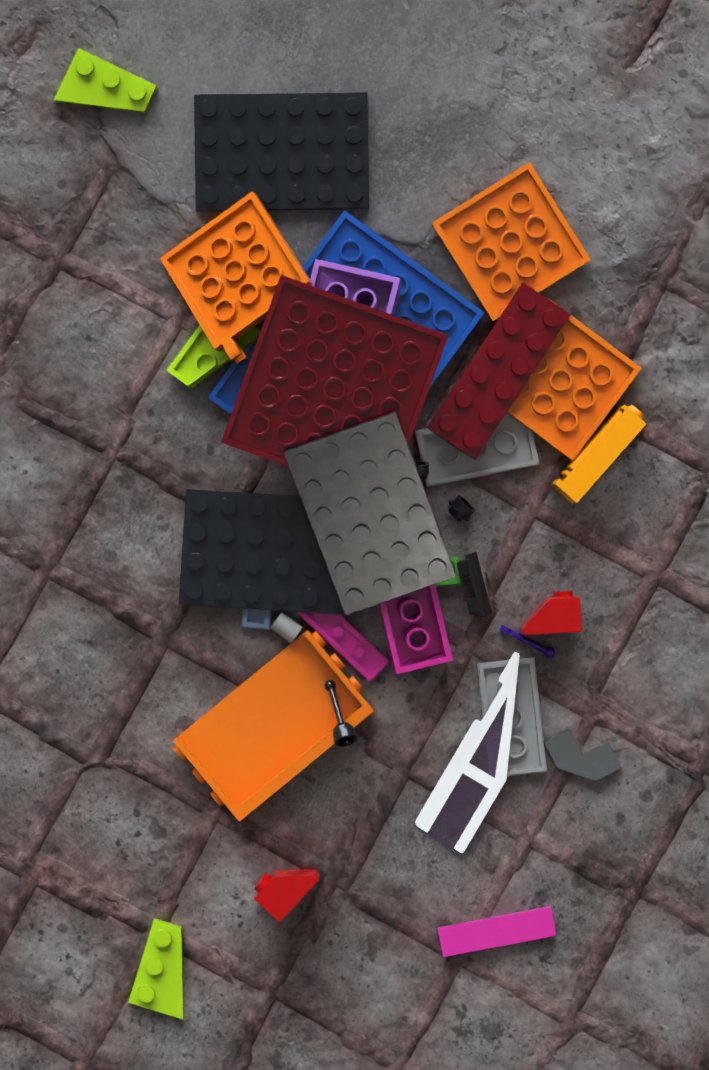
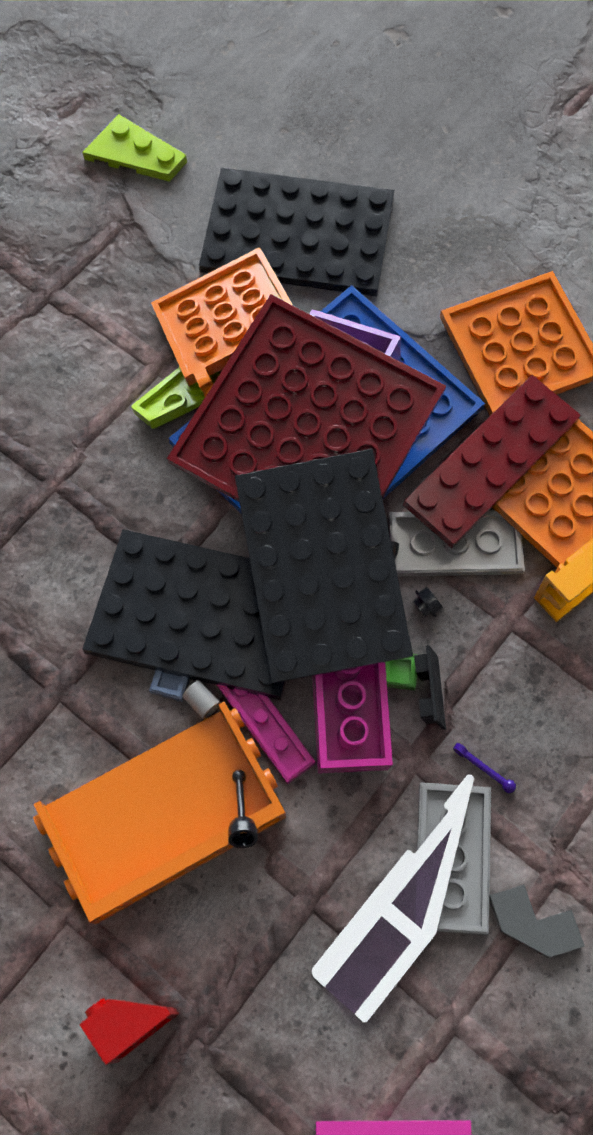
camera: 10 degrees right, 20 degrees down
red slope [519,590,582,635] -> none

